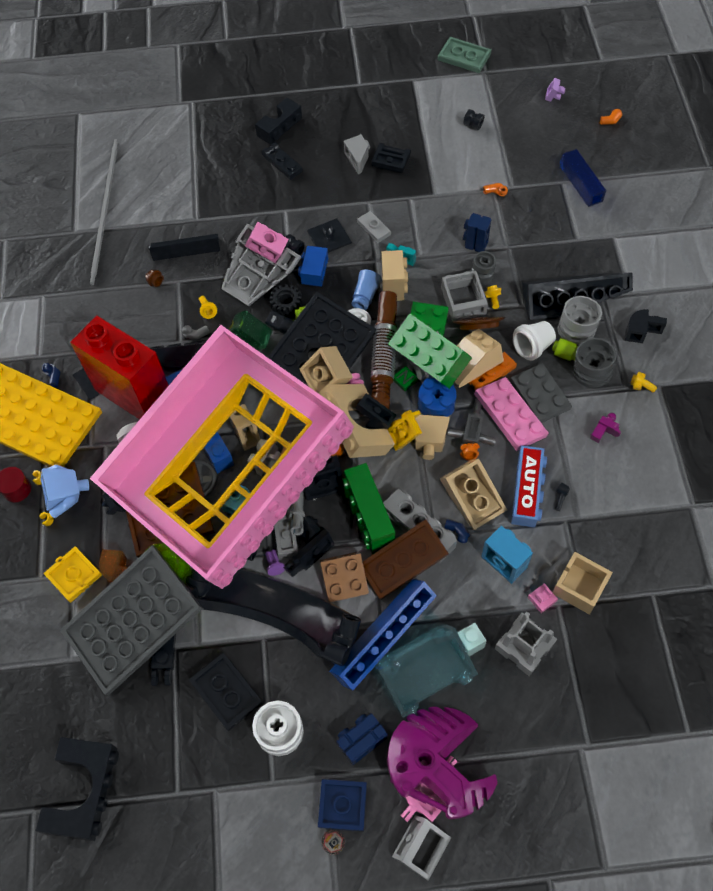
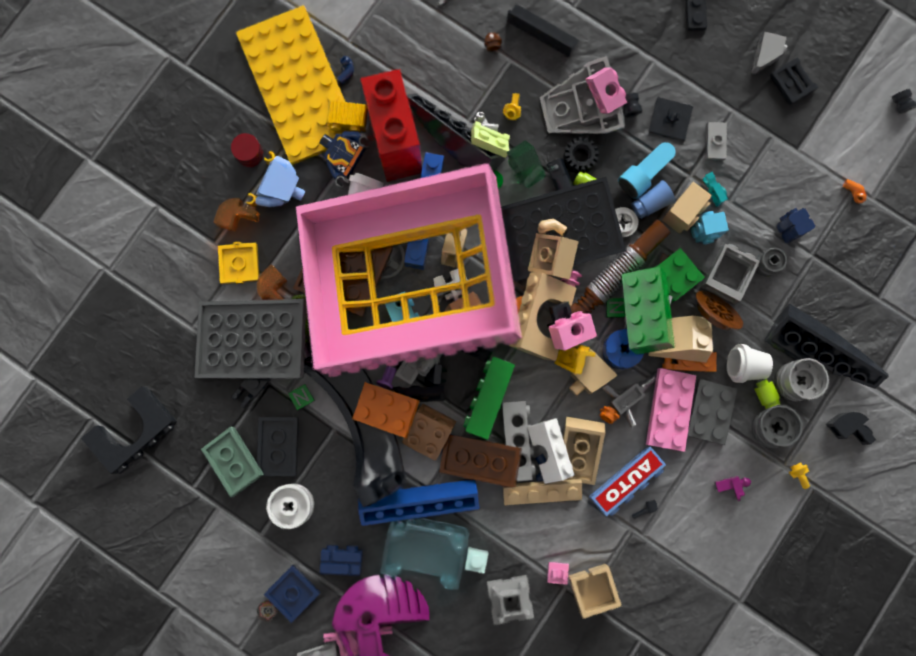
camera: 35 degrees right, 20 degrees up
blue brick [298,246,329,287] -> none
dark azure brick [481,526,533,584] -> none
yellow plate [484,285,501,309] -> none
none -> sand green tile [201,426,264,498]
none -> clear orange brick [214,198,260,232]
none -> green tile [288,384,315,410]
none -> torso [319,131,373,189]
none -> yellow brick [326,100,368,133]
none -> orange plate [352,382,420,438]
none -> yellowish green plate [471,121,510,158]
none -> tan plate [503,479,582,505]
none -> white arch [527,418,574,484]
none -> tan arm [537,219,567,235]
none -> bright pink brick [548,311,597,350]
none -> medium azure piece [618,142,676,199]
none -> medium azure brick [691,211,729,245]

